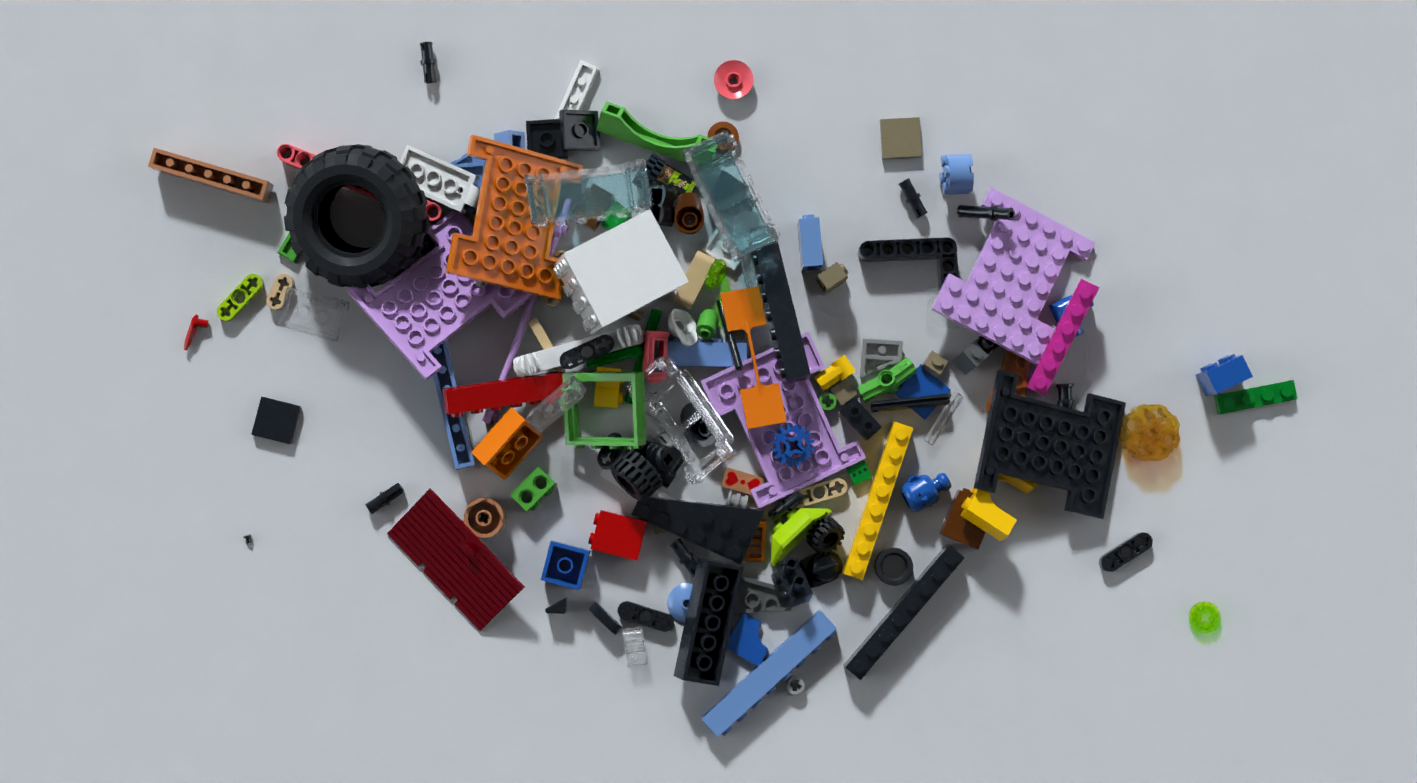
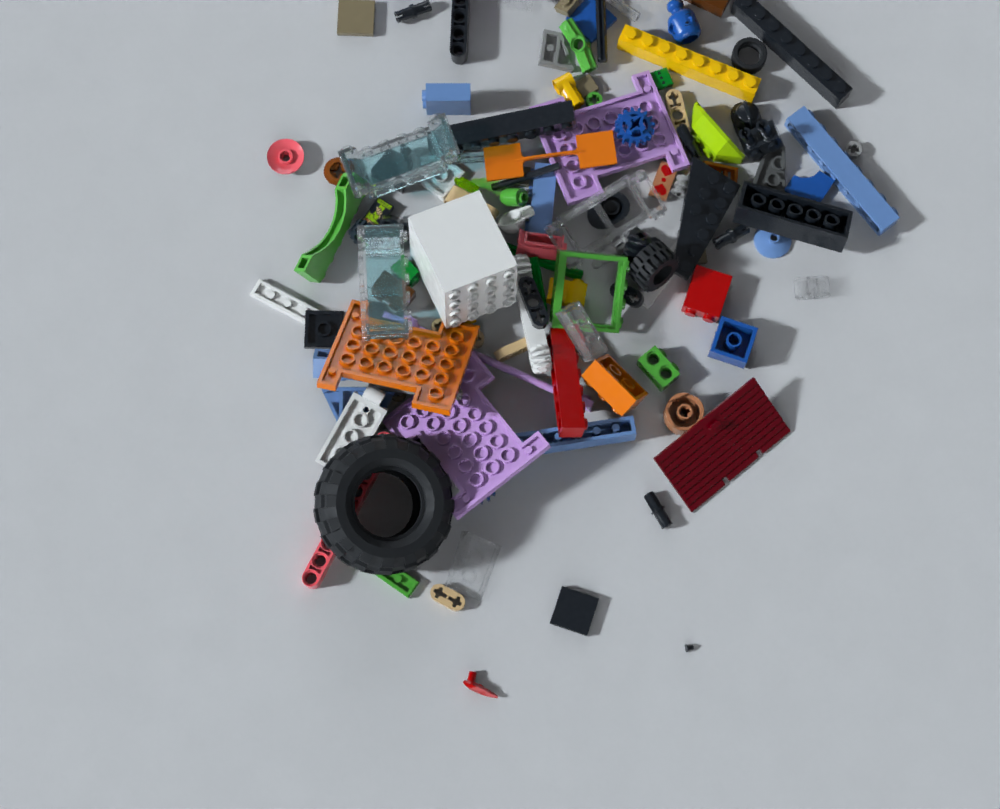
camera: 85 degrees left, 10 degrees down
nougat brick [148,148,274,204] -> none
lime beam [217,274,264,322] -> none
black pin [420,42,437,83] -> none
black slope [545,597,567,614] -> none
black tile [559,110,601,151] -> none
black beam [589,602,622,635] -> none
black beam [618,601,674,632] -> none
reddish brown cap [674,192,704,234] -> none
black tyre [806,517,845,555] -> none
dark tan brick [816,262,849,295] -> none
black brick [839,398,882,441] -> none

